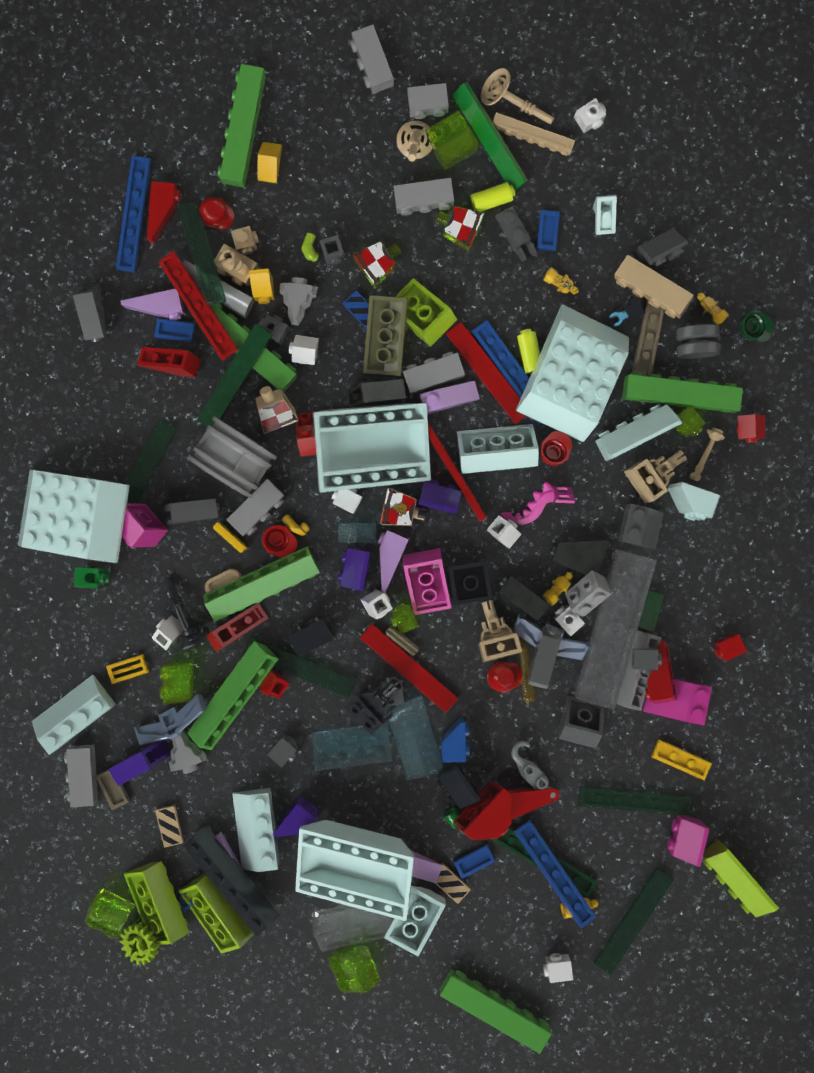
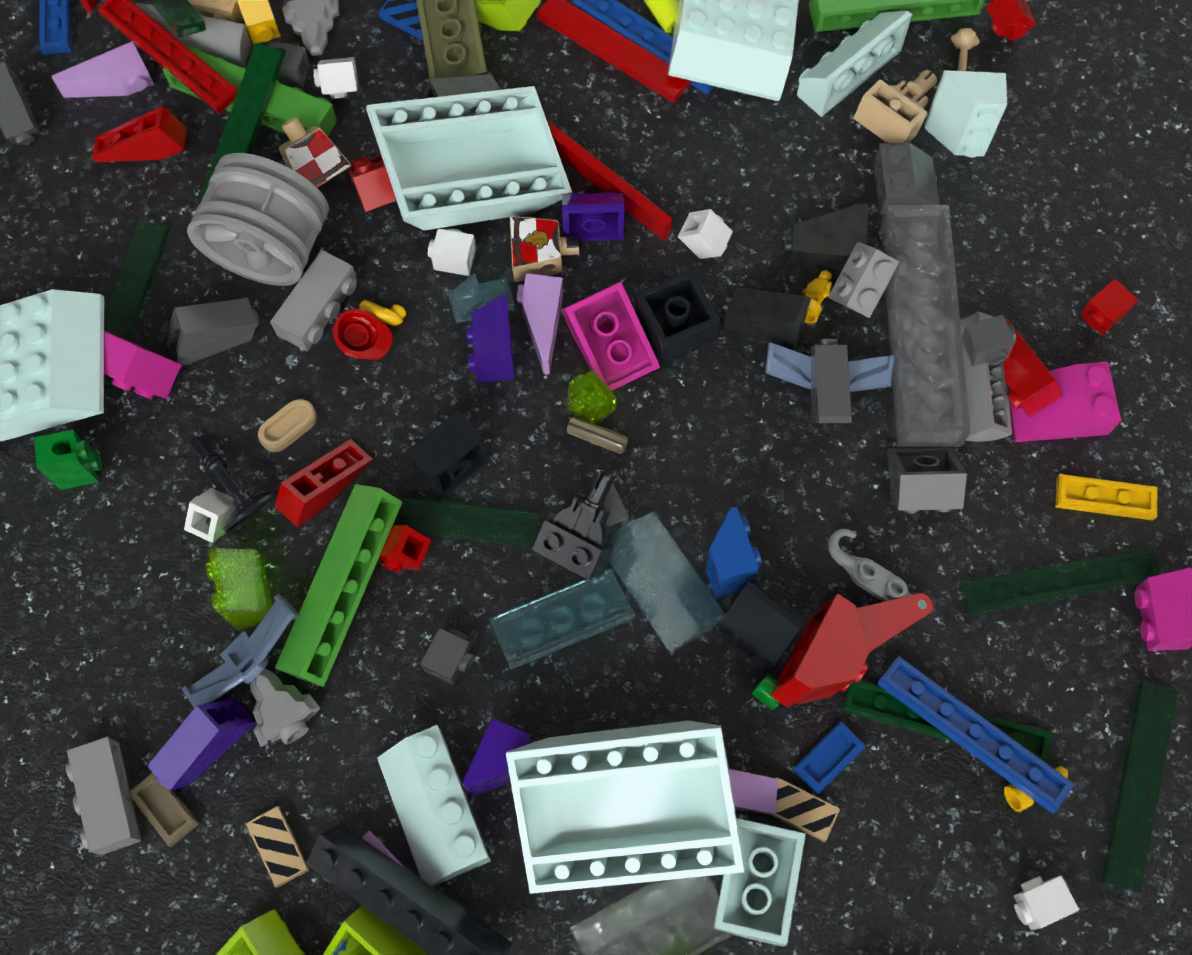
camera: 20 degrees left, 20 degrees down
light aqua slope [32,675,116,755] -> none
yellow tile [106,654,150,684] -> none
blue tile [154,318,196,343] -> none
bright green brick [203,546,320,621] -> none
yellow tile [213,522,248,553] -> none
white brick [360,590,393,619] -> none
red tile [360,623,458,713] -> none
light grey brick [403,352,465,395] -> none
lavender slope [420,381,480,415] -> none
light aqua slope [457,424,538,474] -> none
tan brick [478,600,522,663] -> none
red hat [487,661,523,693] -> none
dark pink piece [501,482,575,525] -> none
clear yellow pin [520,640,537,702] -> none
red hat [540,431,572,466] -> none
white brick [553,605,585,636] -> none
dark green slope [633,589,664,631] -> none
clear neon green brick [675,405,705,437] -> none

